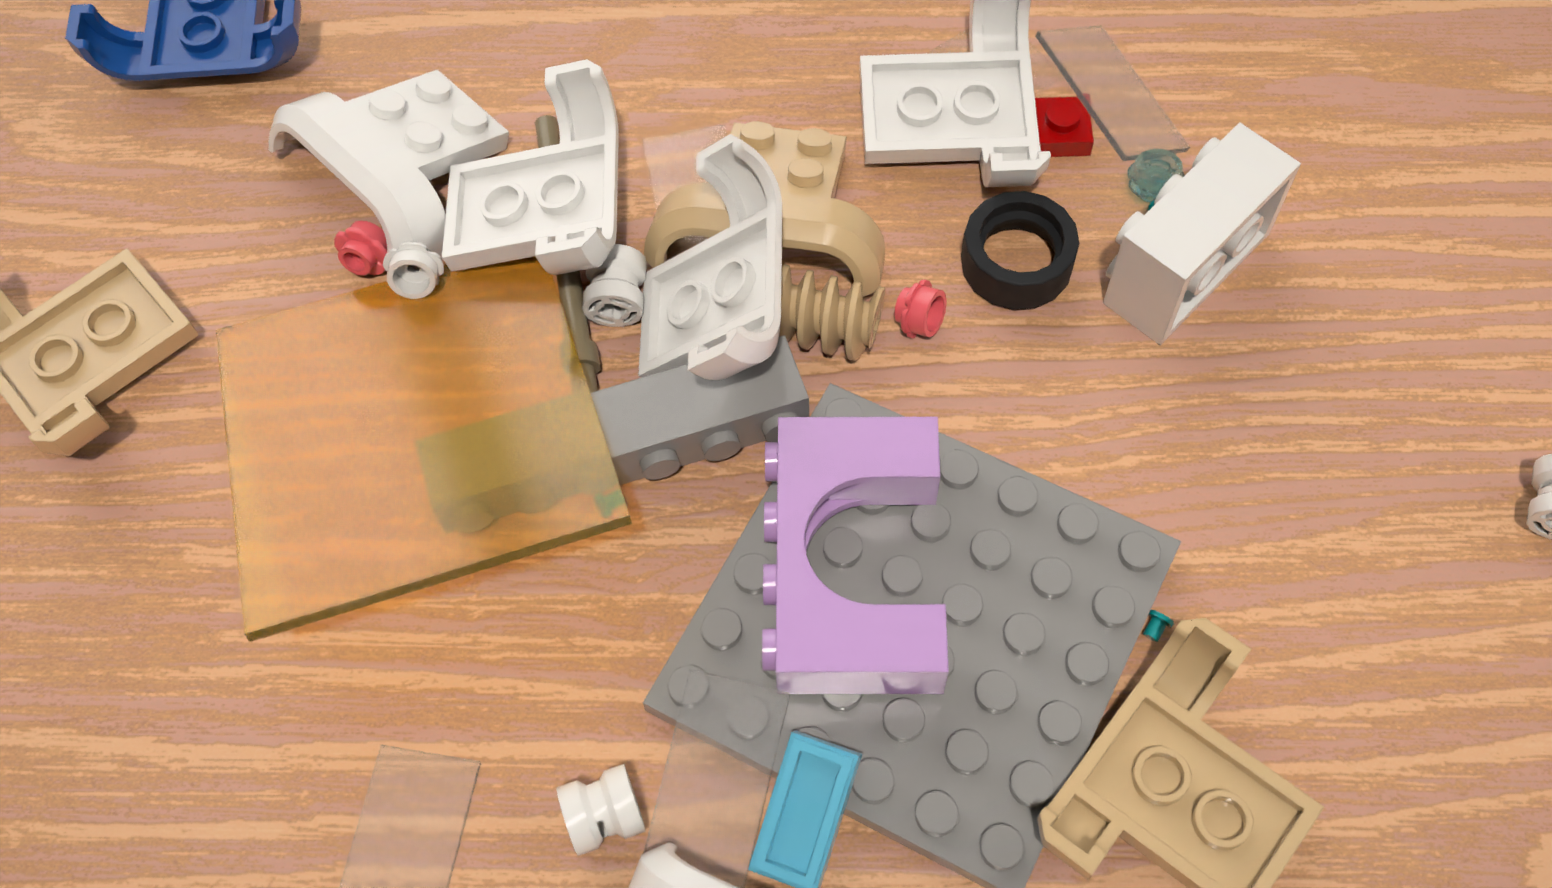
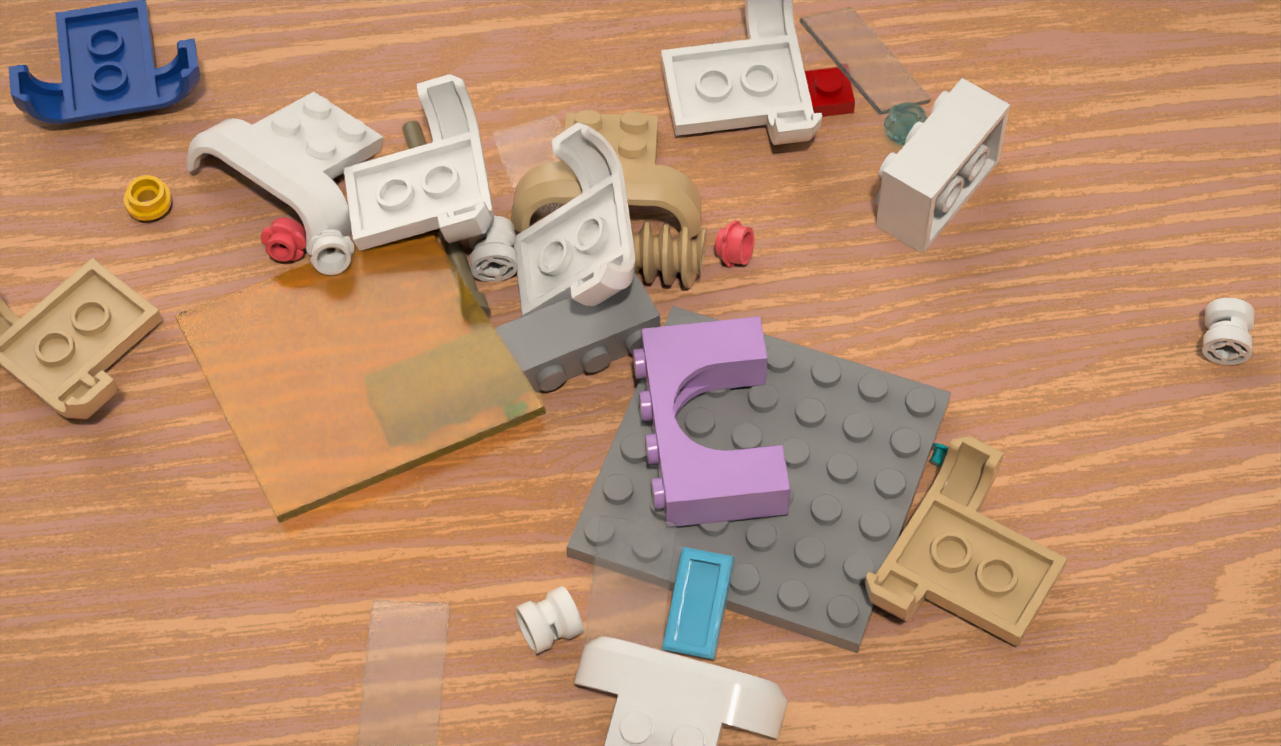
camera: 10 degrees left, 5 degrees down
black tyre [961,191,1080,310] -> none
none -> yellow plate [124,175,172,221]

